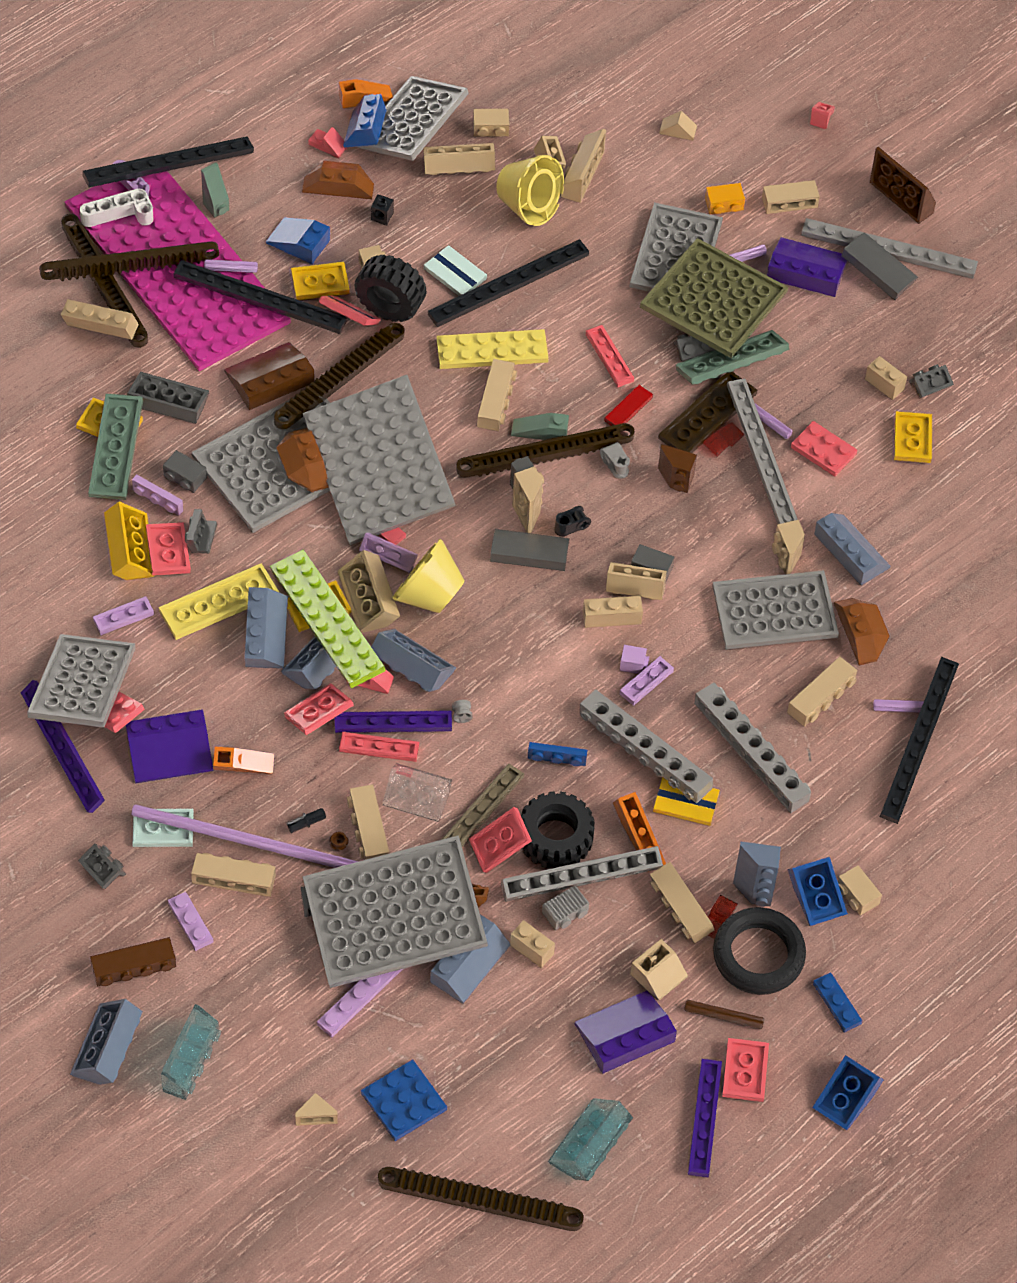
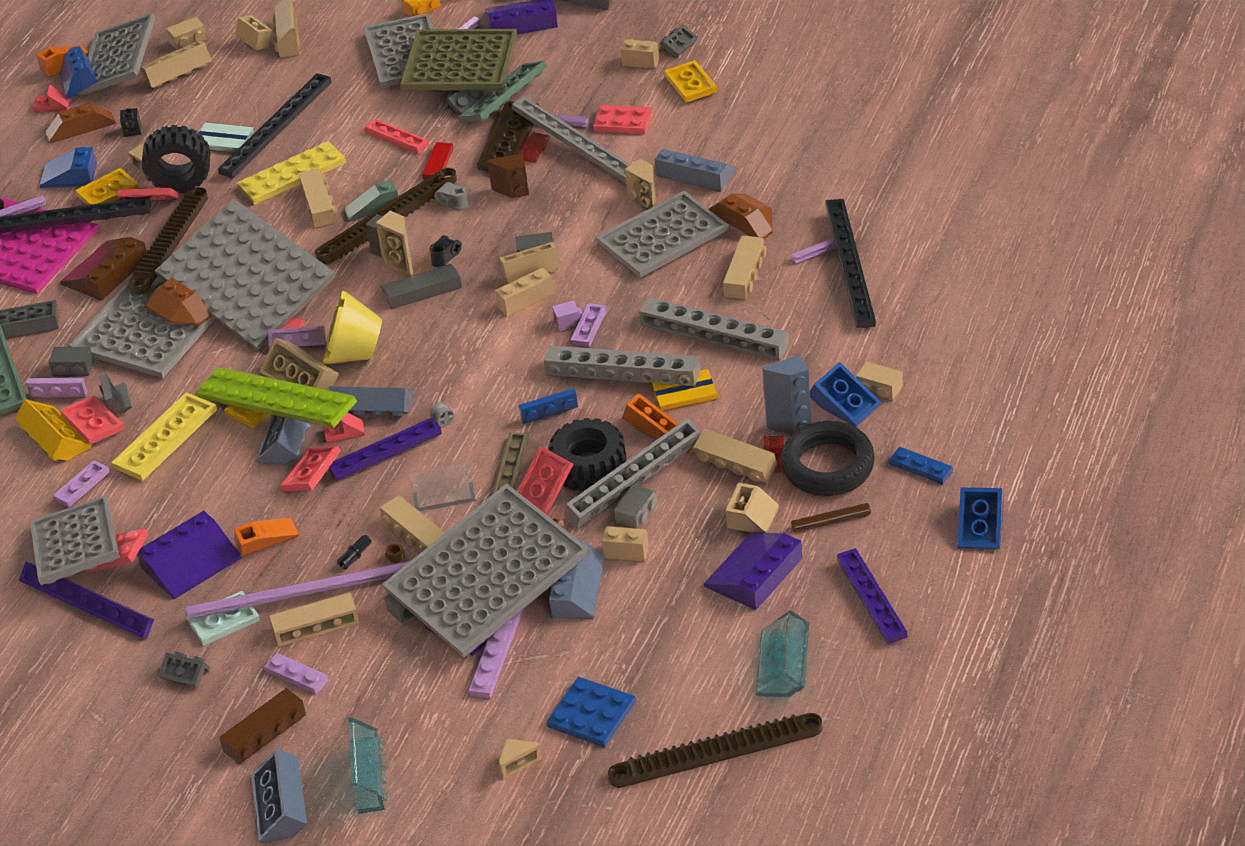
camera: 20 degrees left, 15 degrees down
sand blue slope [245,587,288,668] -> none
coral tile [339,732,419,762] -> none
light yellow cone [496,155,564,226] -> none
coral plate [722,1038,769,1102] -> none

